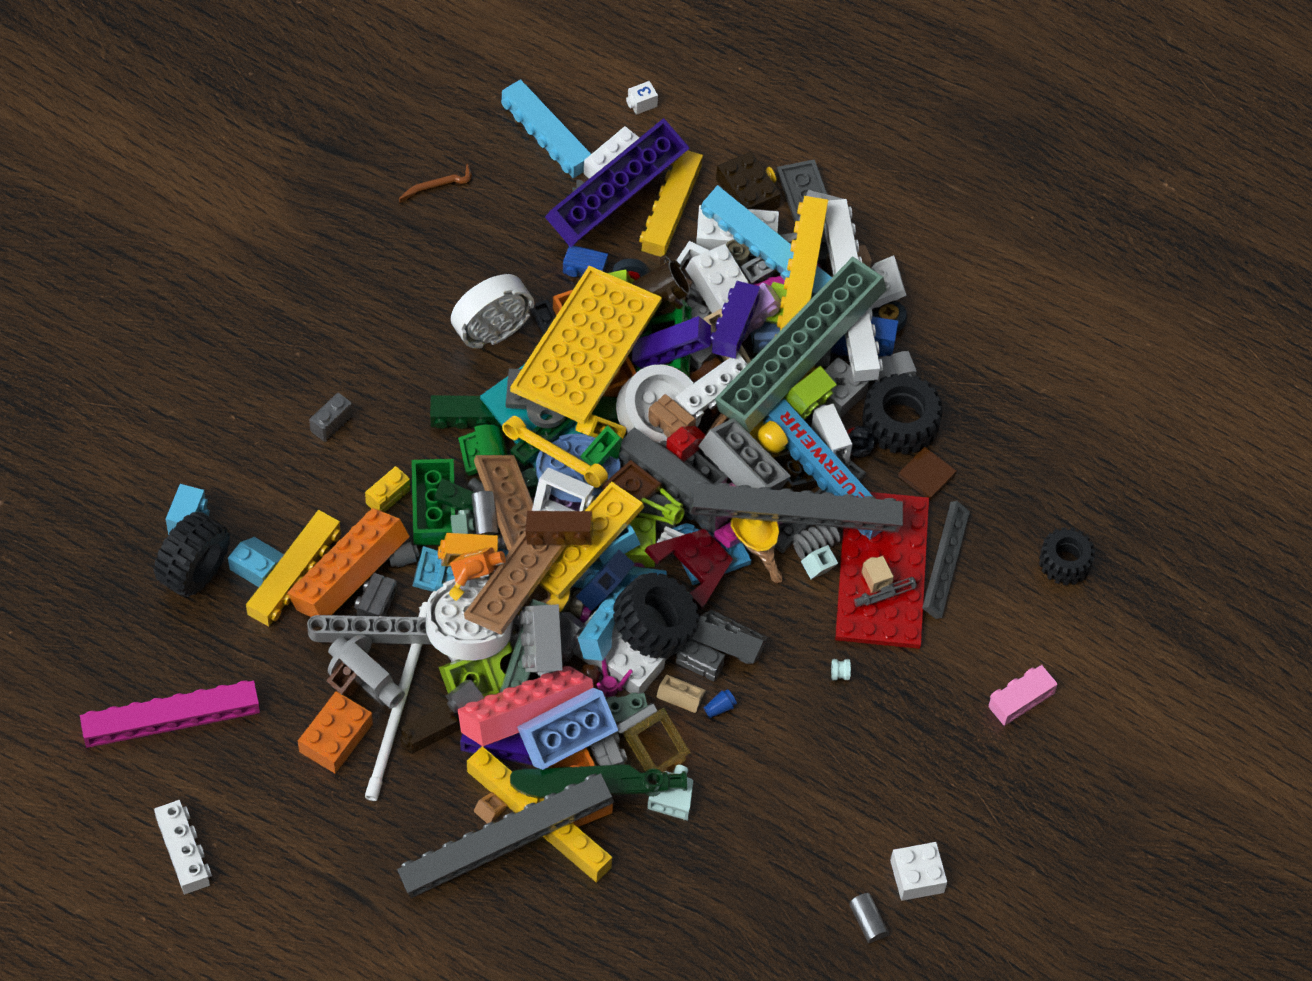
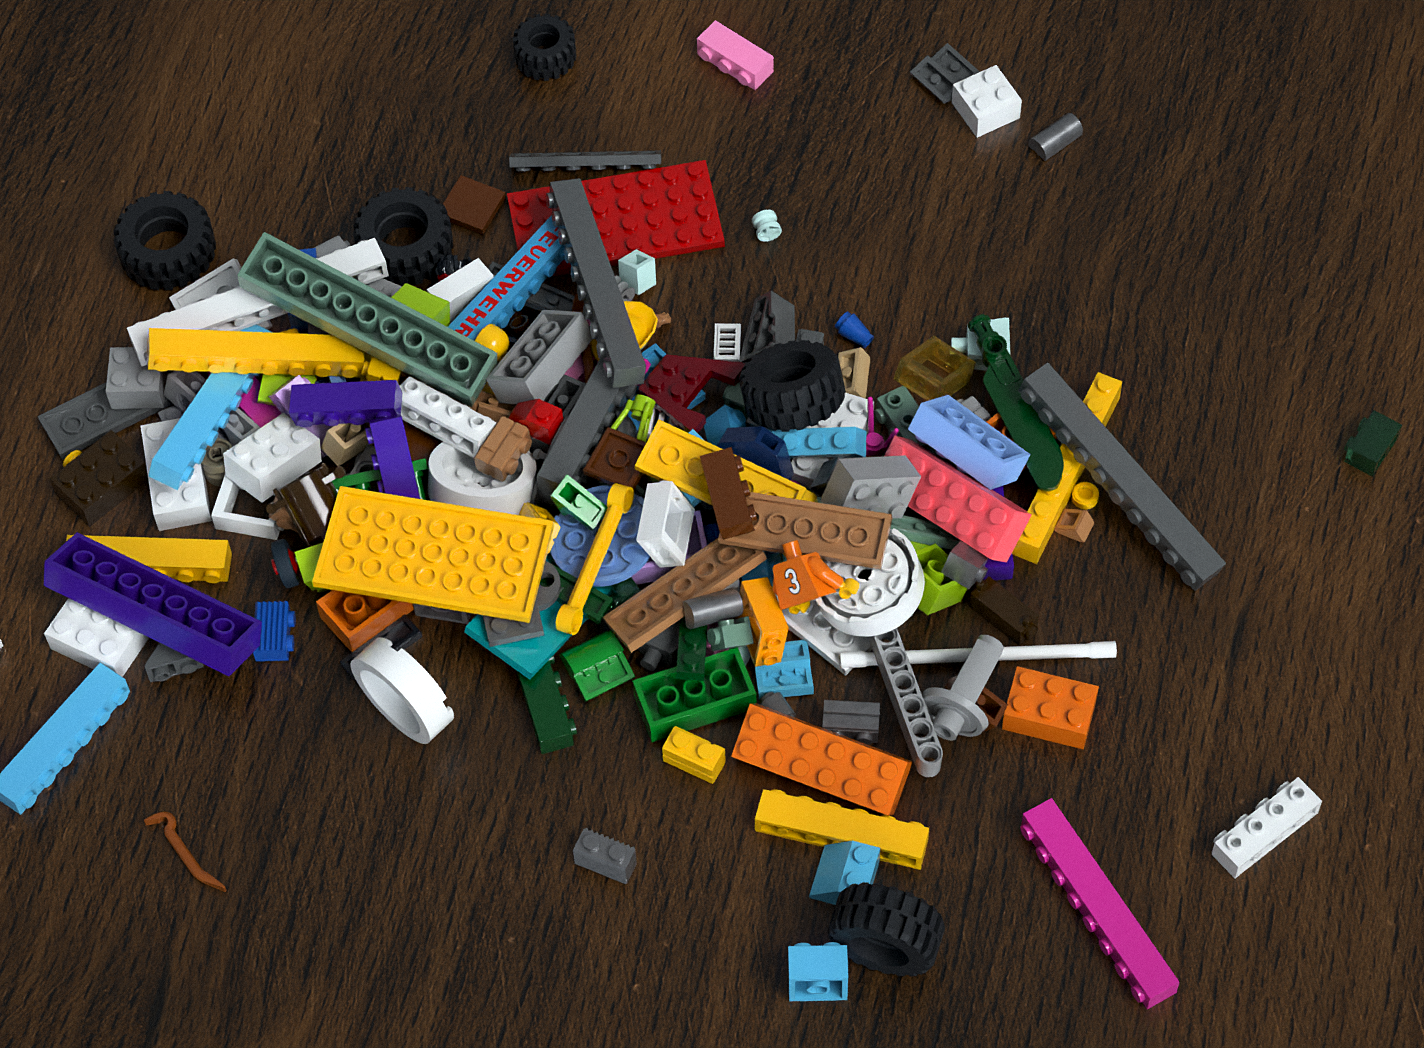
camera: 100 degrees left, 0 degrees up
light grey tile [616,703,657,733] -> none
dark grey piece [854,577,917,607] -> none
tan brick [862,556,893,593] -> none
none -> black tyre [114,191,216,291]
none -> white slope [714,323,741,362]
none -> dark grey slope [910,43,980,104]

